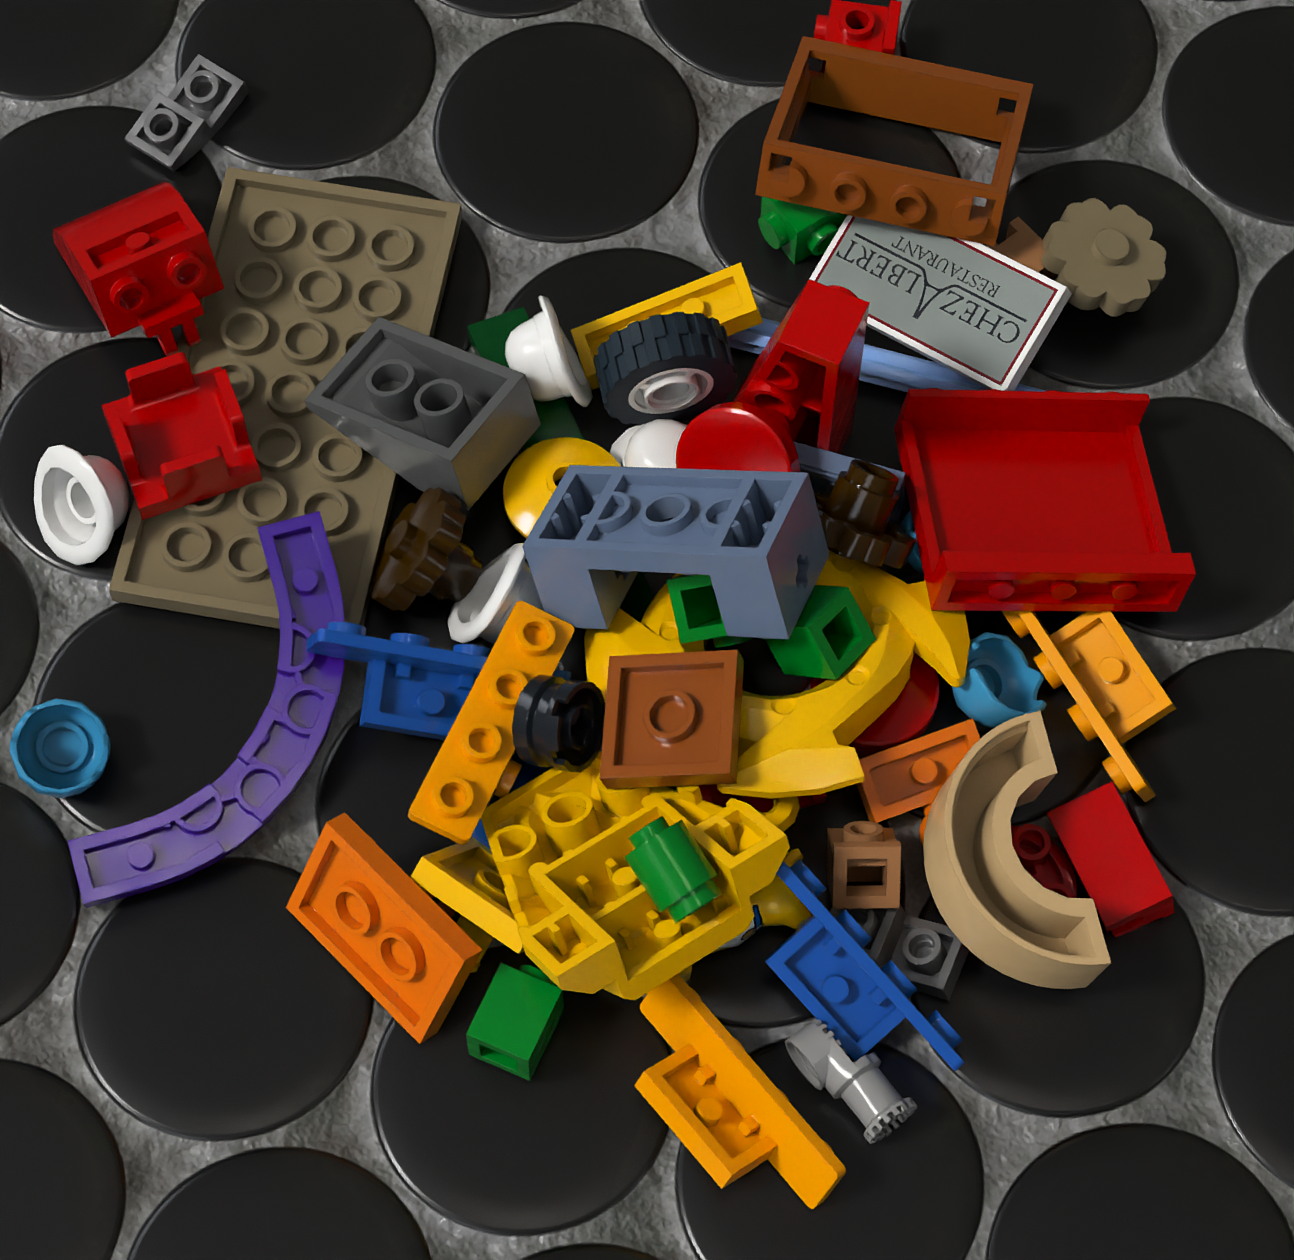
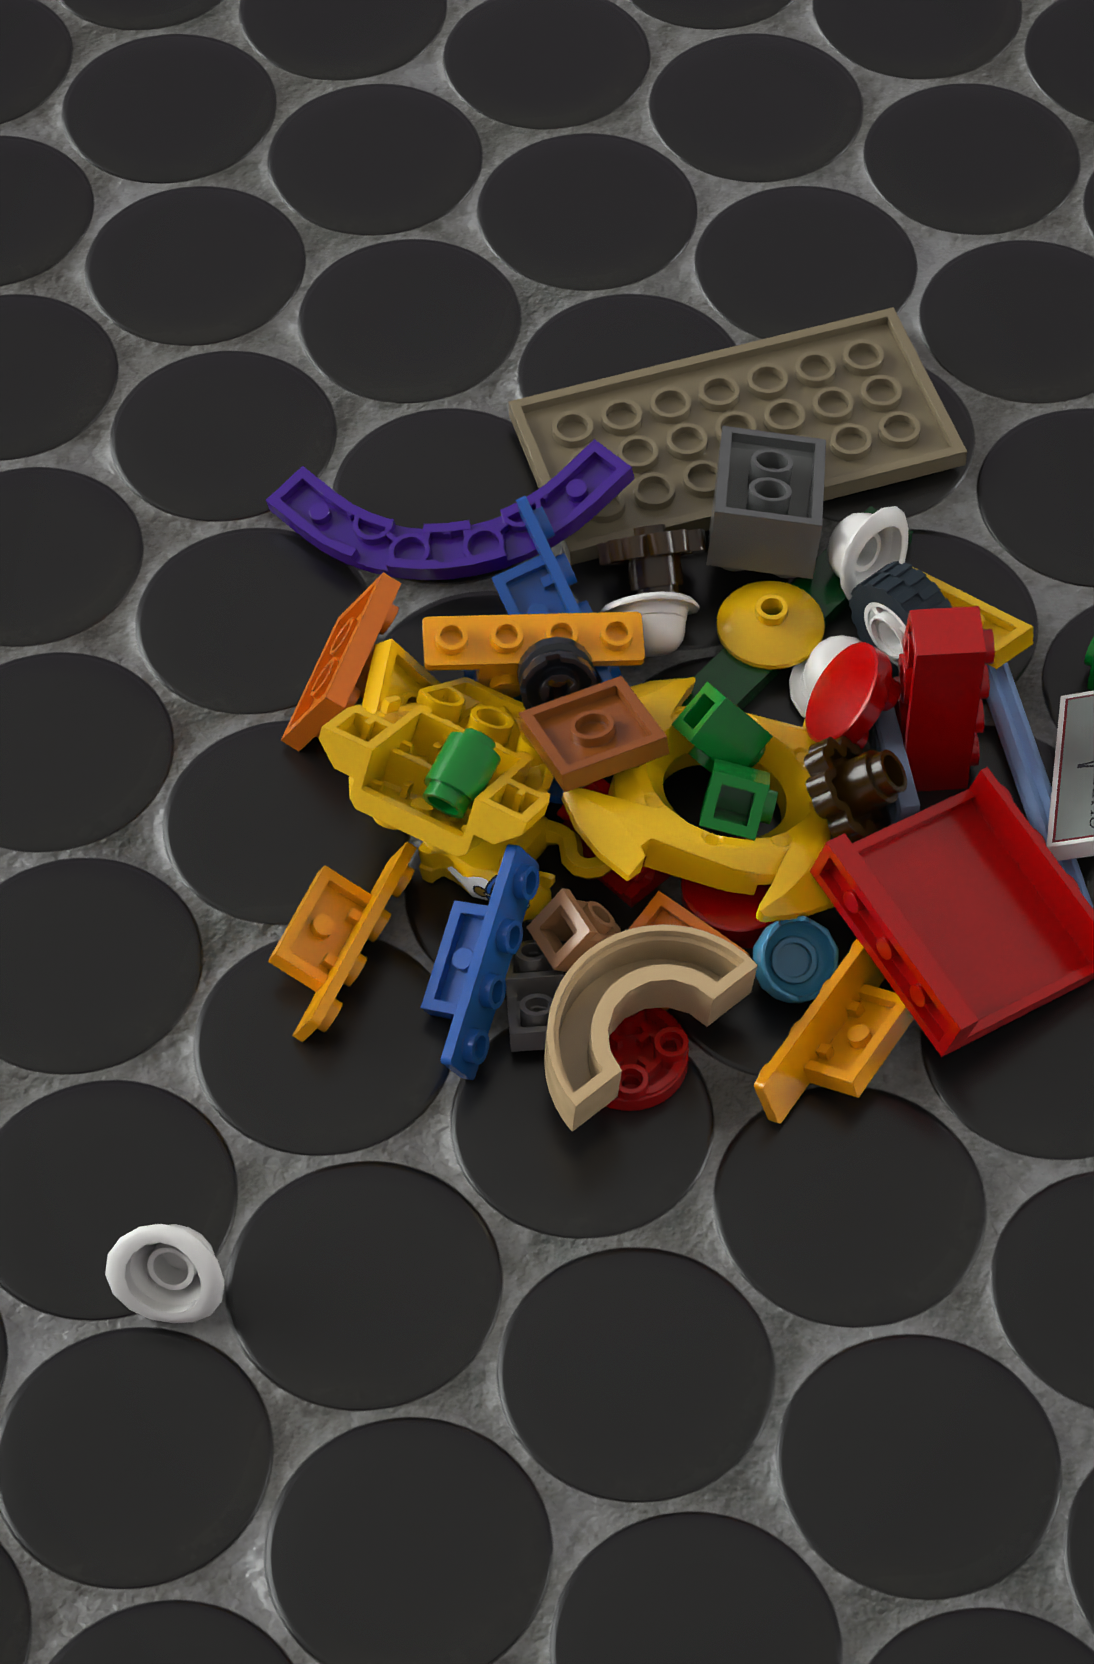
camera: 65 degrees right, 10 degrees down
dark azure hair [10,698,111,798] -> none
white hat [34,445,130,565] -> none
red piece [53,181,225,356] -> none
red panel [101,352,262,520] -> none
flat silver slope [124,54,250,172] -> none
green brick [466,963,564,1081] -> none
sand blue plate [522,465,830,639] -> none
light grey connector [785,1019,917,1144] -> none
red hinge [1047,781,1174,937] -> none

